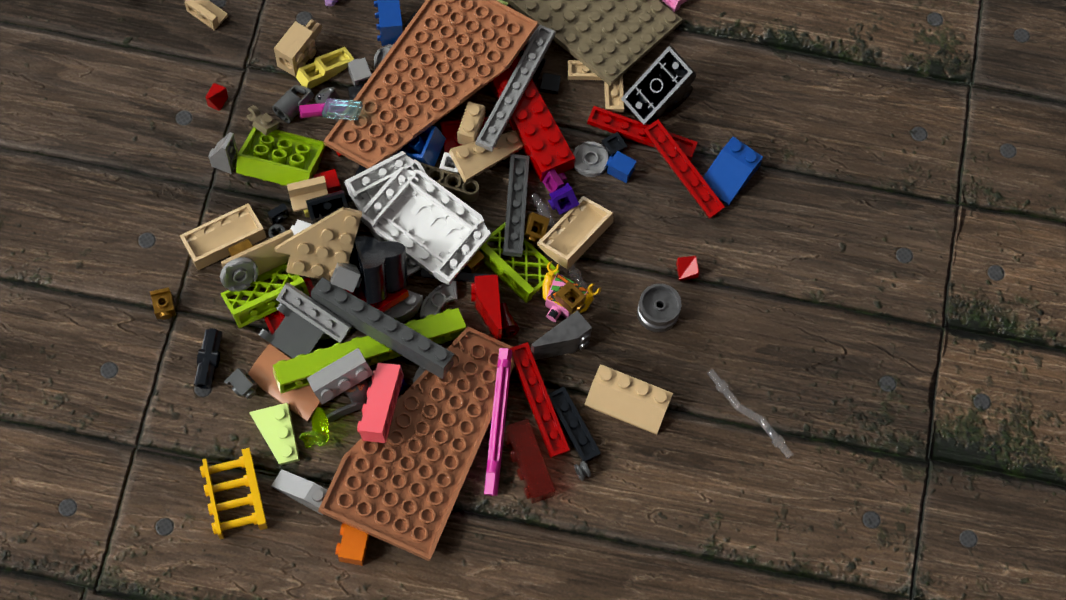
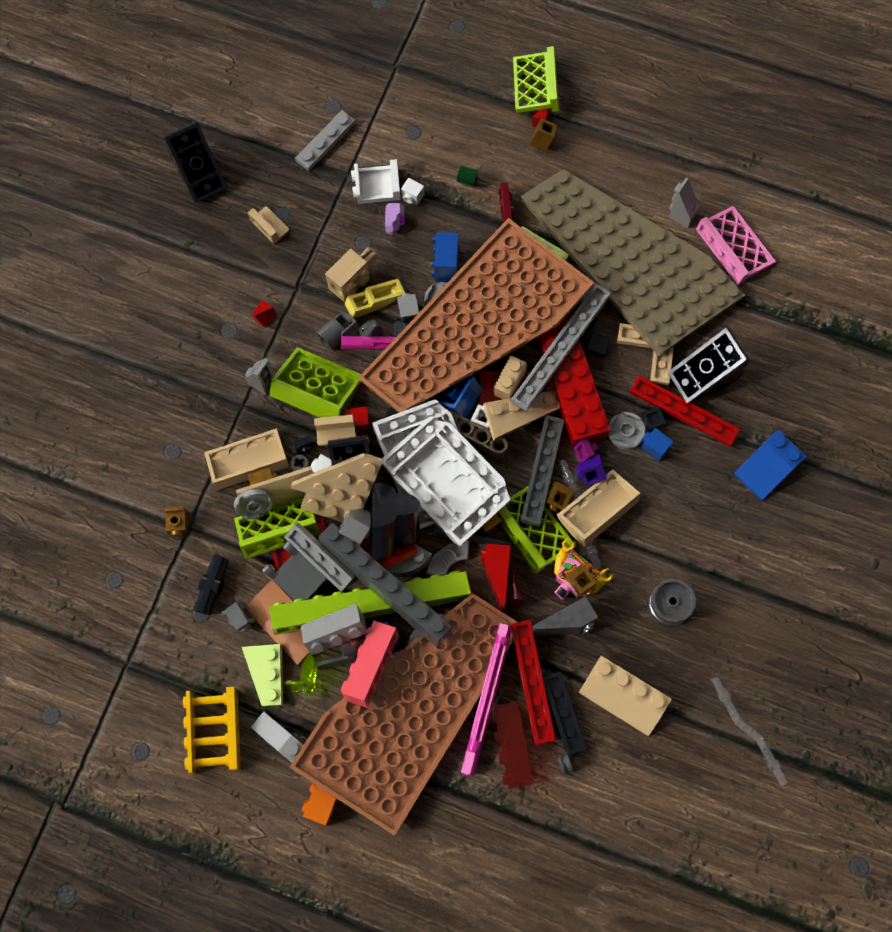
camera: 20 degrees right, 5 degrees up
dark tan plate [247,105,279,135] -> none
clear light blue tile [322,99,363,120] -> none
red plate [643,119,725,219] -> none
red slope [676,256,699,280] -> none

